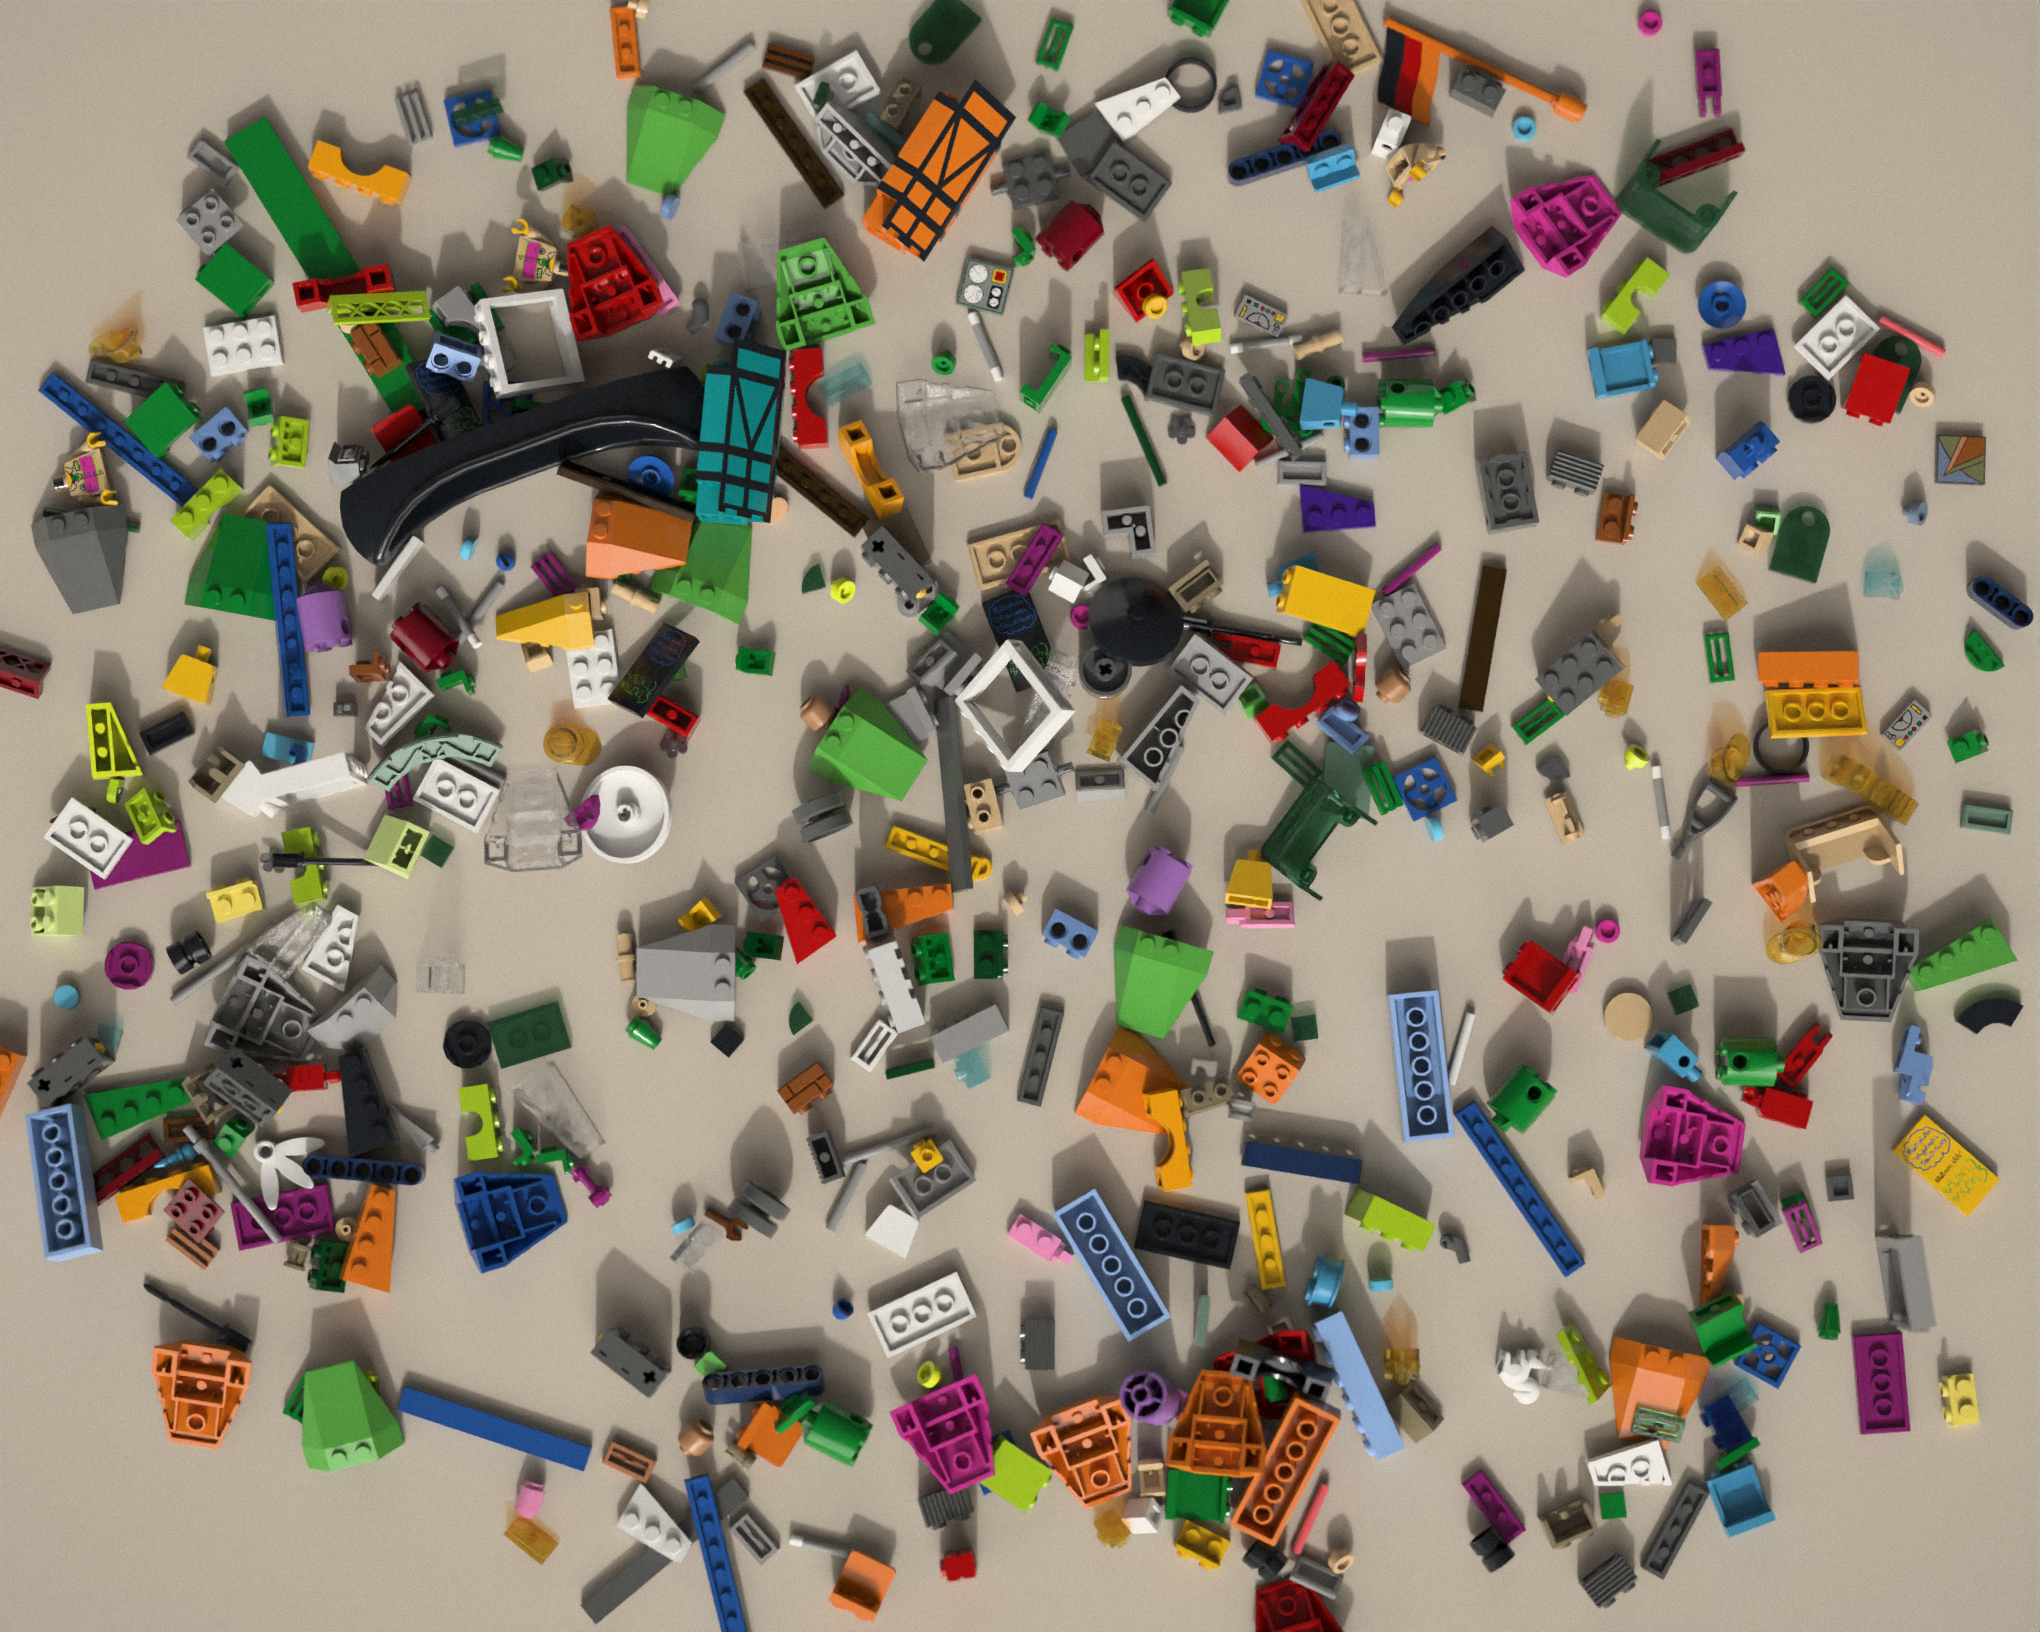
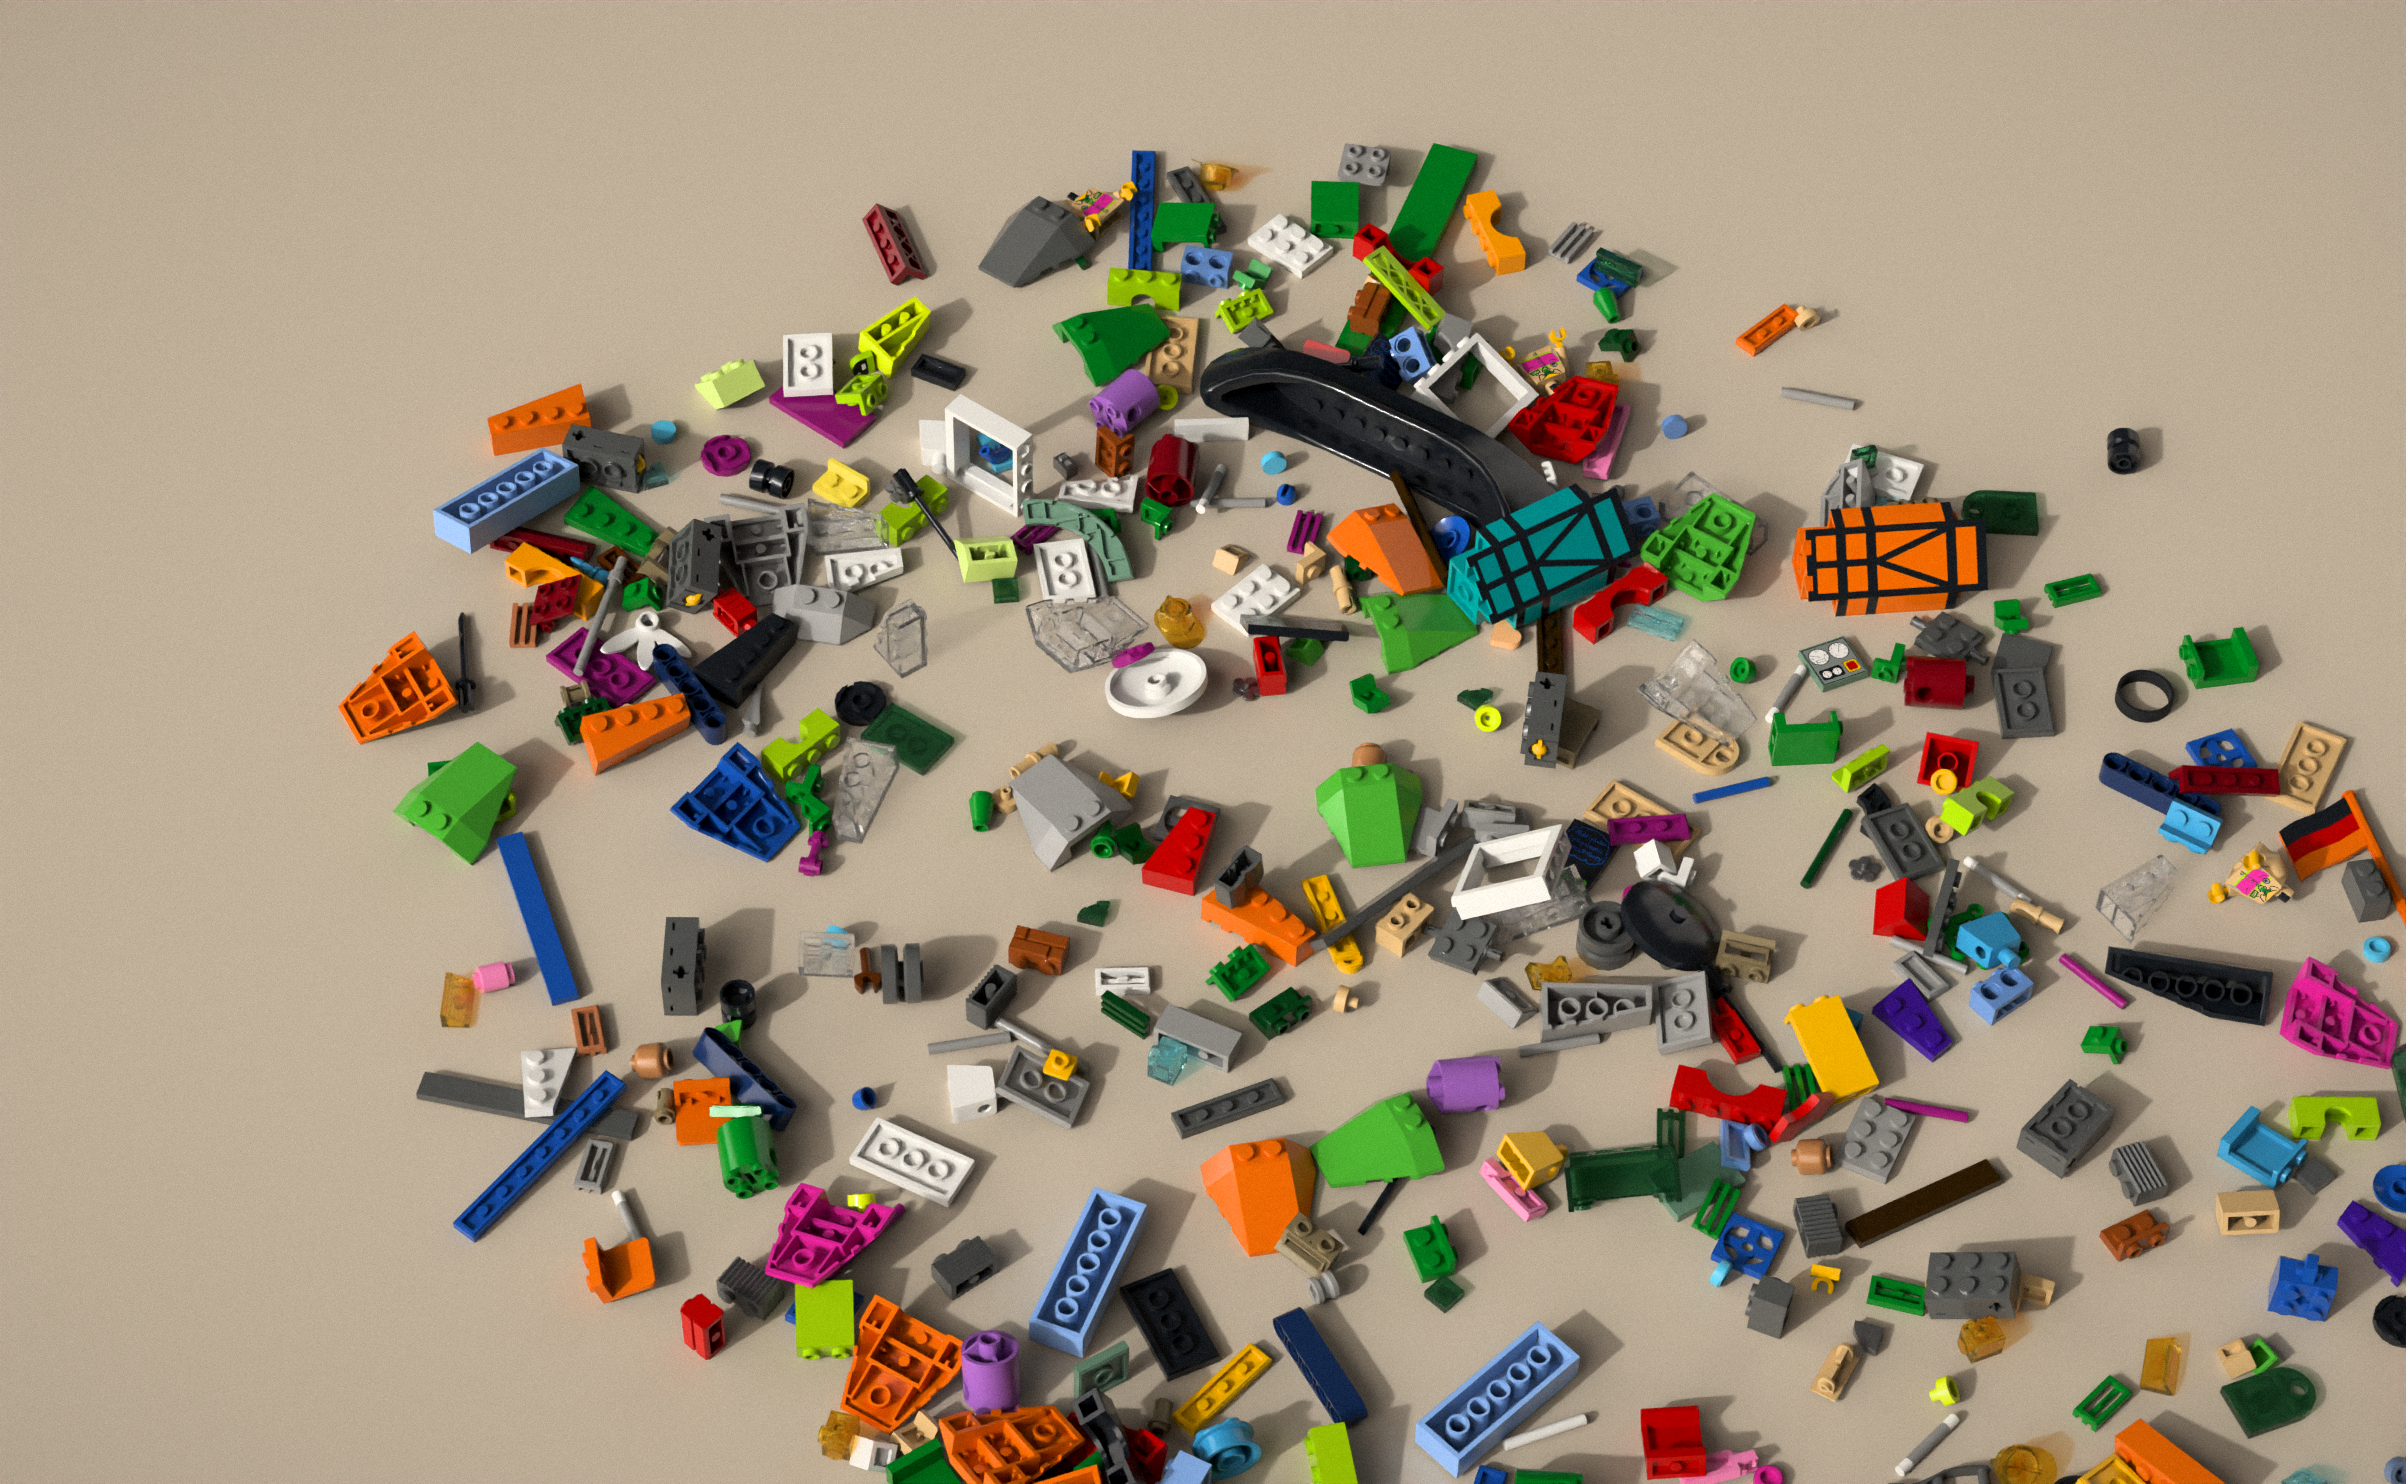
camera: 50 degrees right, 35 degrees down
yellow torso [162,645,218,706] -> none
light grey tile [187,139,240,187] -> none
dark tan window [188,743,245,803] -> none
blue tile [265,522,310,717] -> none
yellow wedge [495,591,595,651] -> none
bright green wedge [626,85,725,196] -> none
black tile [710,1024,745,1058] -> none
dark brown tile [743,79,845,210] -> none
reddish brown tile [762,43,815,80] -> none
dark grey wheel [792,791,854,843] -> none
light orange arch [837,420,904,520] -> none
wedge [863,928,926,1033] -> none
light grey plate [897,578,940,618] -> none
green bracket [918,592,960,636] -> none
bright pink hinge [1007,1214,1074,1265] -> none
medium blue brick [1042,908,1099,960] -> none
white wing [1094,77,1181,142] -> none
light grey brick [1101,505,1156,560] -> none
light orange arch [1142,1088,1194,1192] -> none
dark grey tile [1218,85,1242,115] -> none
light grey tile [1234,295,1288,338] -> none
orange bracket [1236,1031,1307,1104] -> none
bright green slope [1238,682,1269,718] -> none
white torso [1371,108,1412,161] -> none
green cylinder [1377,379,1443,428] -> none

